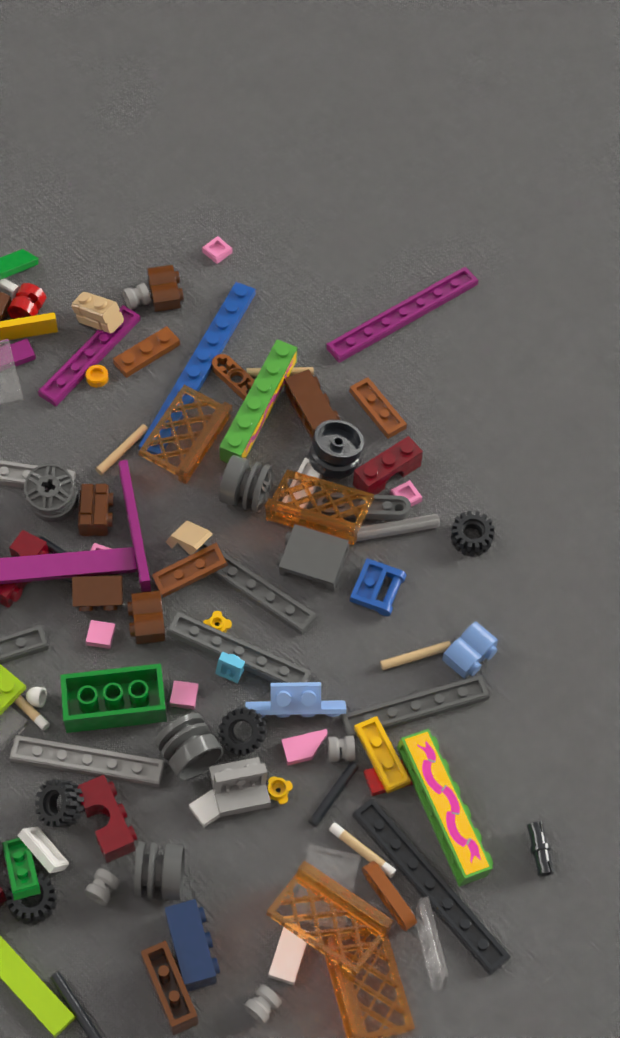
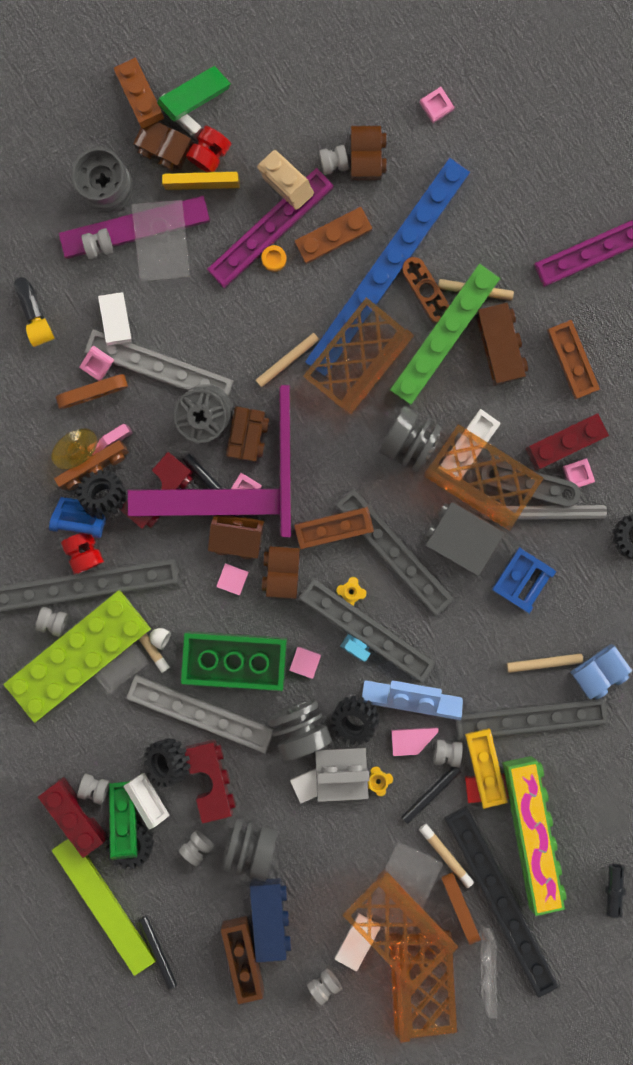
camera: 10 degrees right, 30 degrees up
tan slope [166,520,213,555] -> none
black wheel [308,419,364,479] -> none

